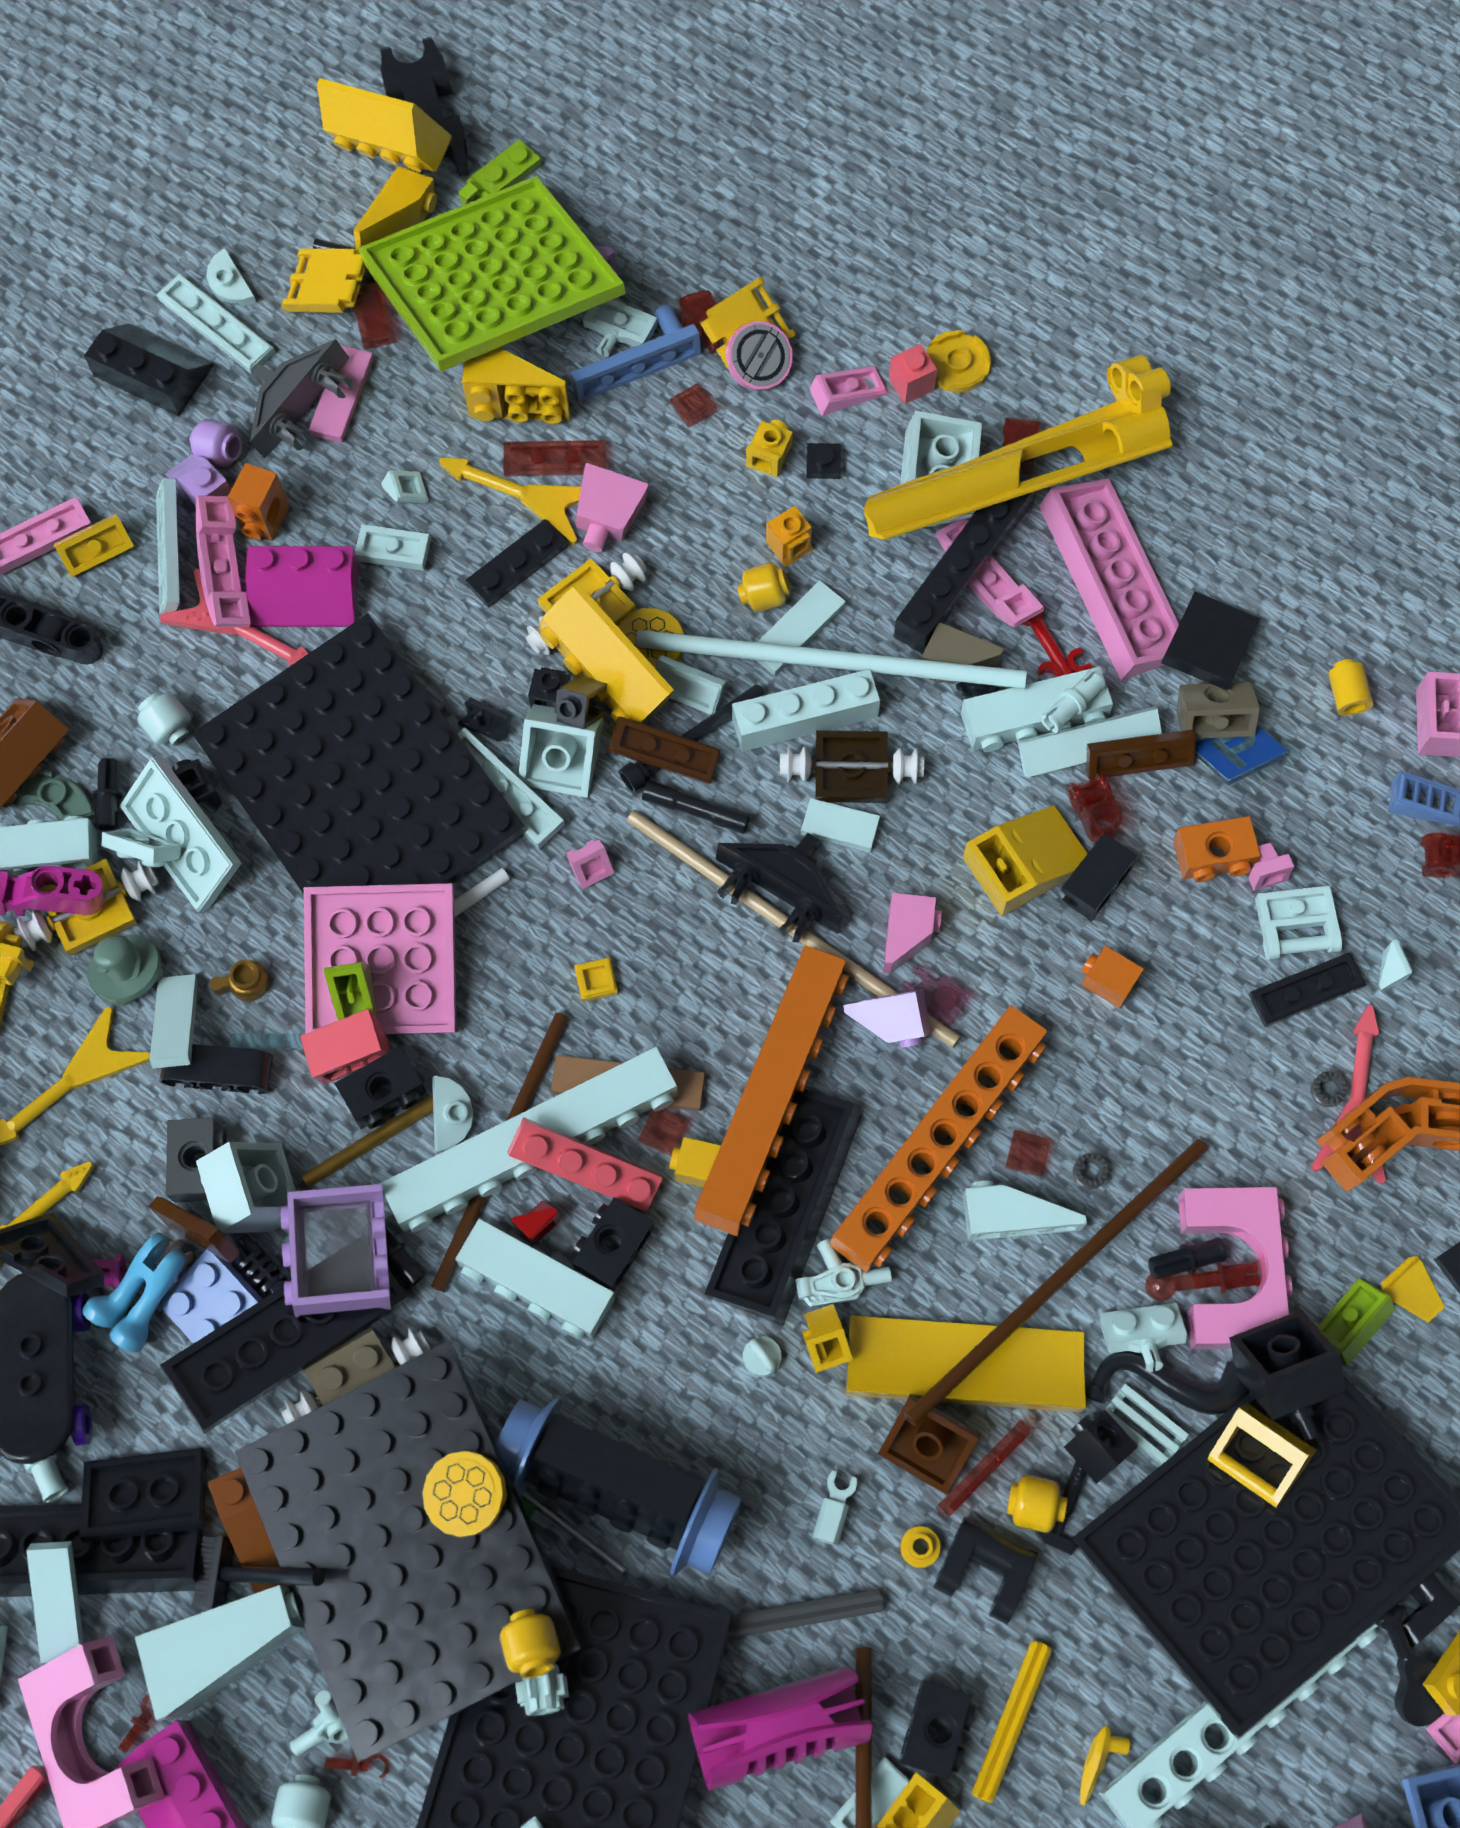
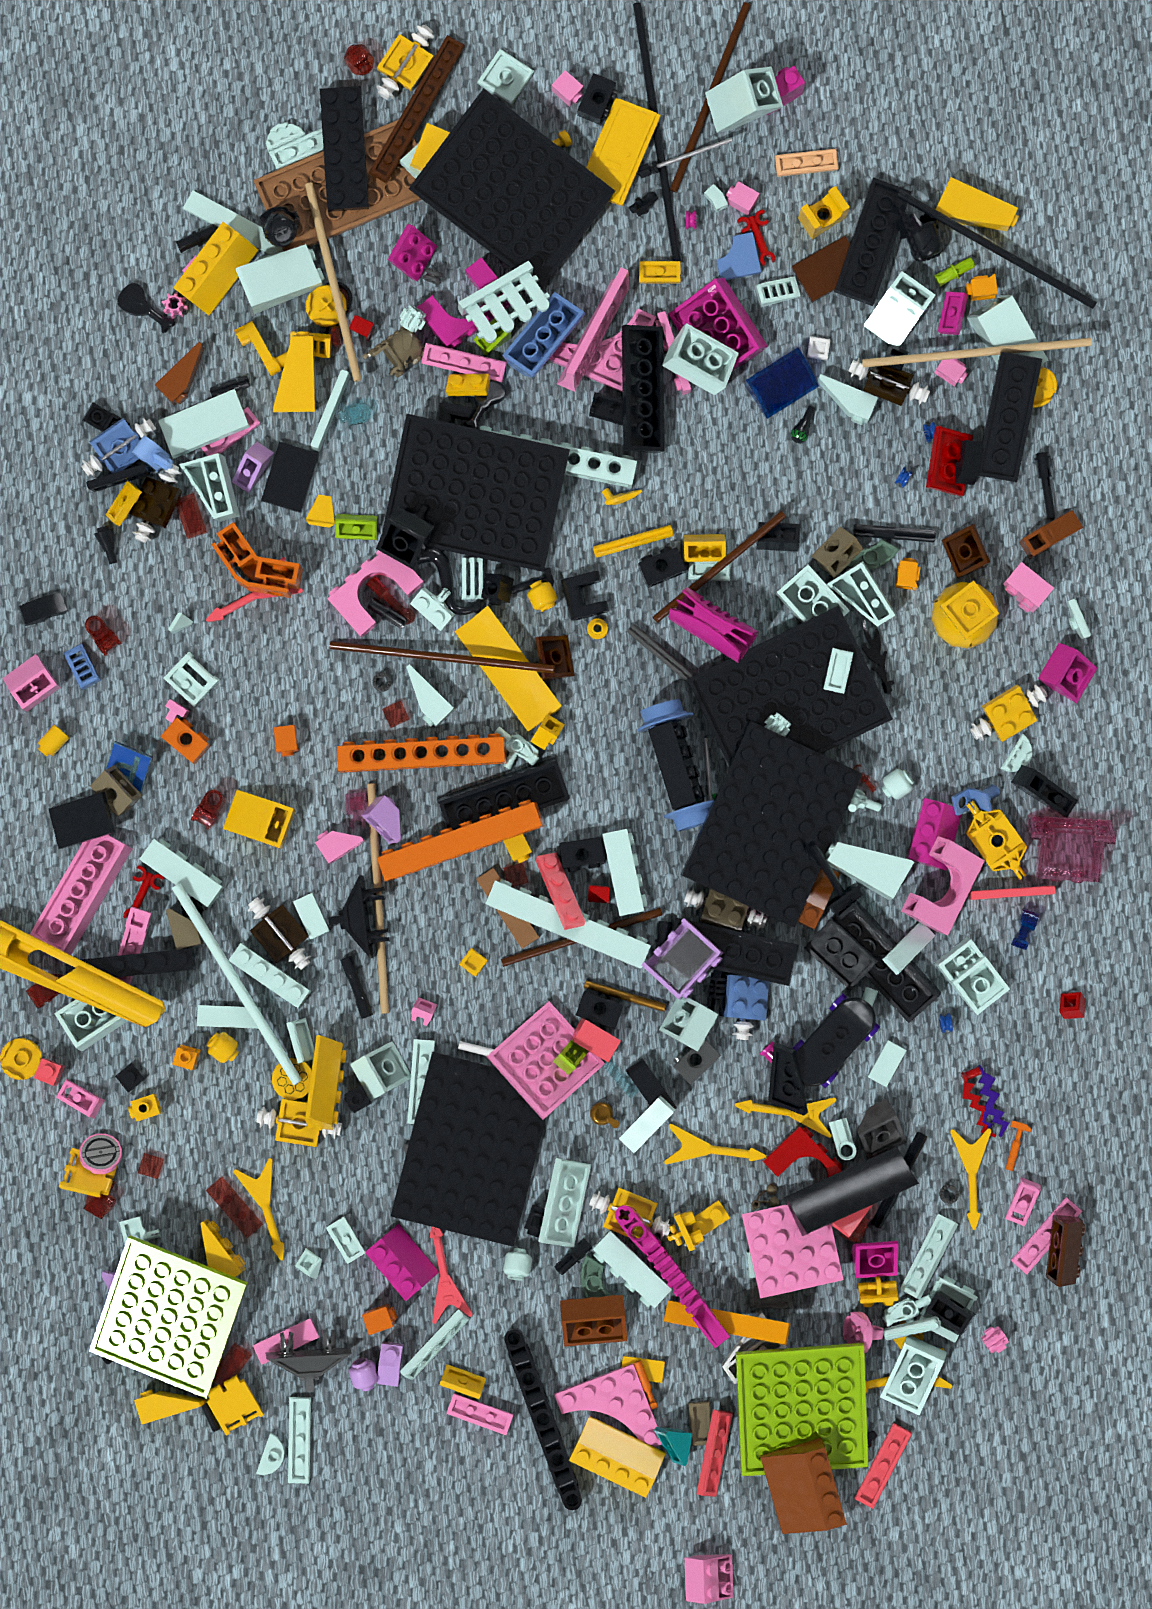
camera: 130 degrees left, 15 degrees up
medium azure piece [82,1232,186,1353] -> none
black slope [84,323,214,417] -> none
sand green plate [87,934,163,1006] -> none
light aqua plate [101,828,181,867] -> none
clear red hand [118,1694,153,1754] -> none
reddish brown tile [148,1196,240,1263] -> none
bright pink slope [196,495,251,627] -> none
yellow slope [317,78,452,172] -> none
black piece [380,37,468,177] -> none
yellow tile [422,1451,507,1537] -> none
light aqua plate [432,1076,473,1152] -> none
lime hinge [458,139,542,205] -> none
black piece [458,697,511,741] -> none
black plate [465,519,568,608] -> none
yellow head [499,1609,561,1679] -> none
window [555,674,607,729] -> none
medium blue piece [570,305,701,402] -> none
bright pink torso [576,463,649,552] -> none
reddish brown tile [608,716,721,784] -> none
black piece [618,685,764,794] -> none
light aqua tile [743,1336,781,1377] -> none
light aqua bar [812,1470,857,1546] -> none
clear red tile [935,1420,1031,1519] -> none
light aqua tile [1018,707,1162,777] -> none
light aqua pin [1040,670,1106,733] -> none
black hinge [1061,833,1137,922] -> none
reddish brown tile [1086,730,1196,779] -> none
yellow tile [1207,1403,1316,1508] -> none
black tile [1248,952,1367,1027] -> none
dark grey bush [1311,1071,1348,1107] -> none

